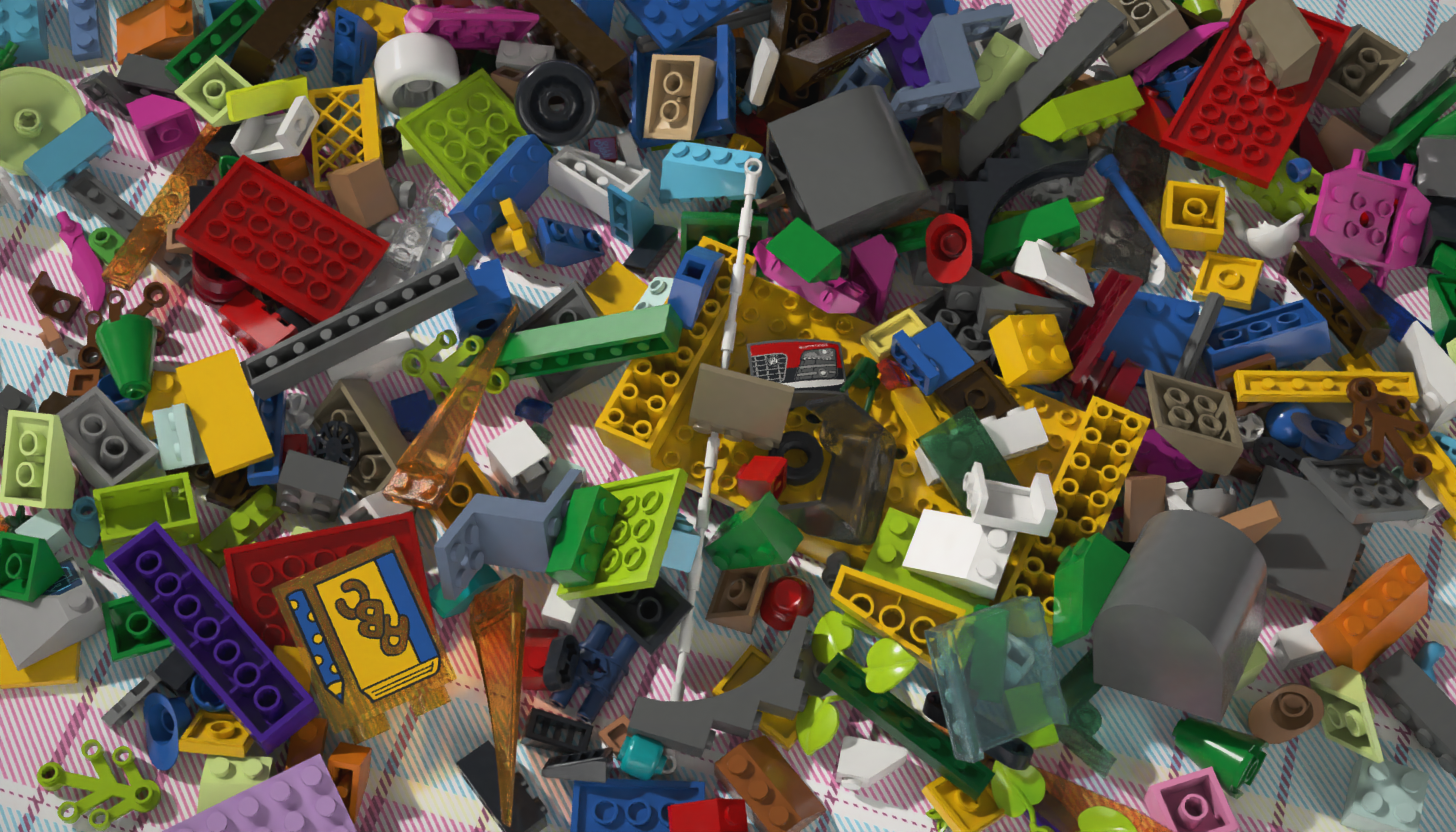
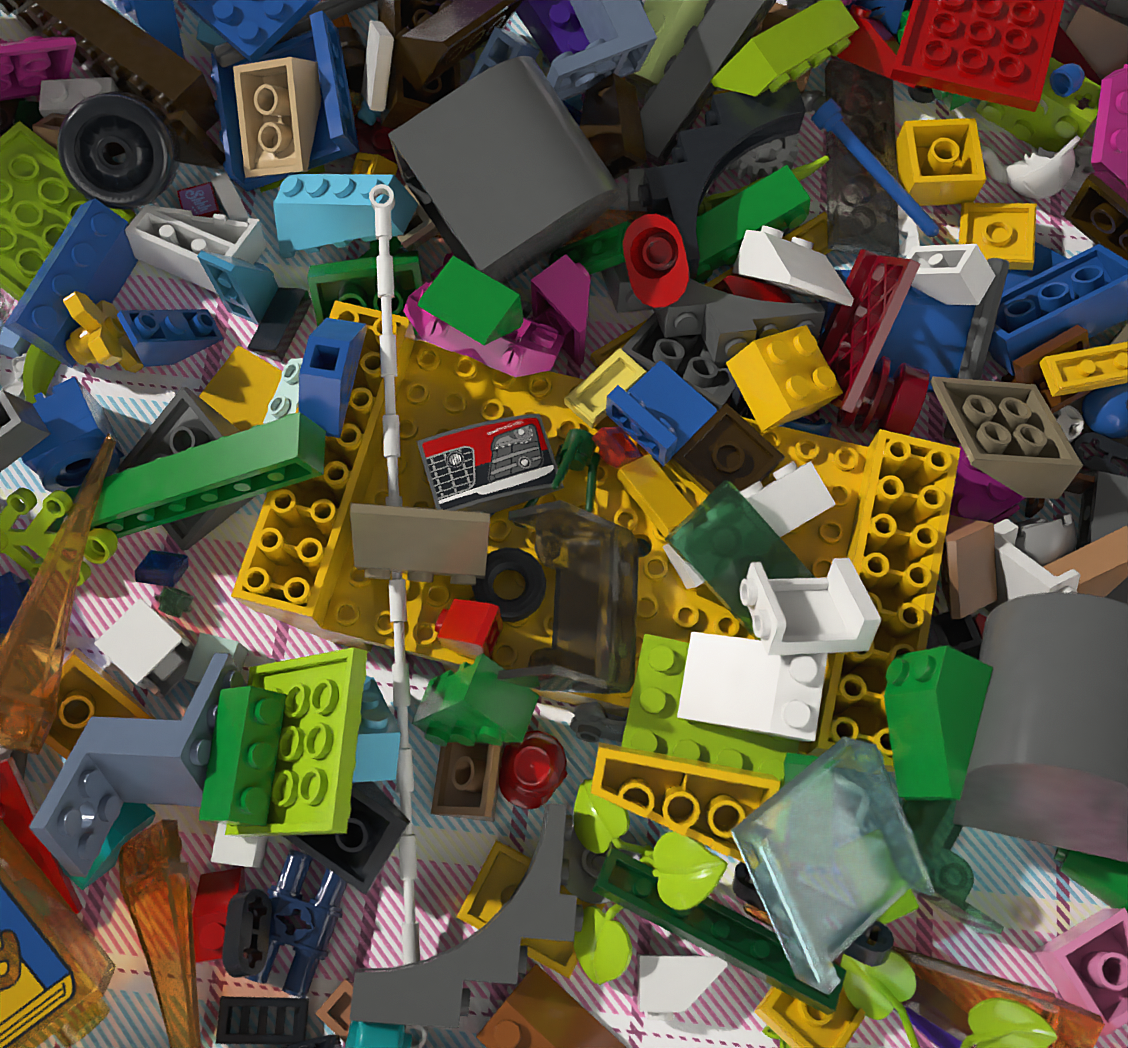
camera: 10 degrees left, 10 degrees up
none -> white slope [906,244,995,305]

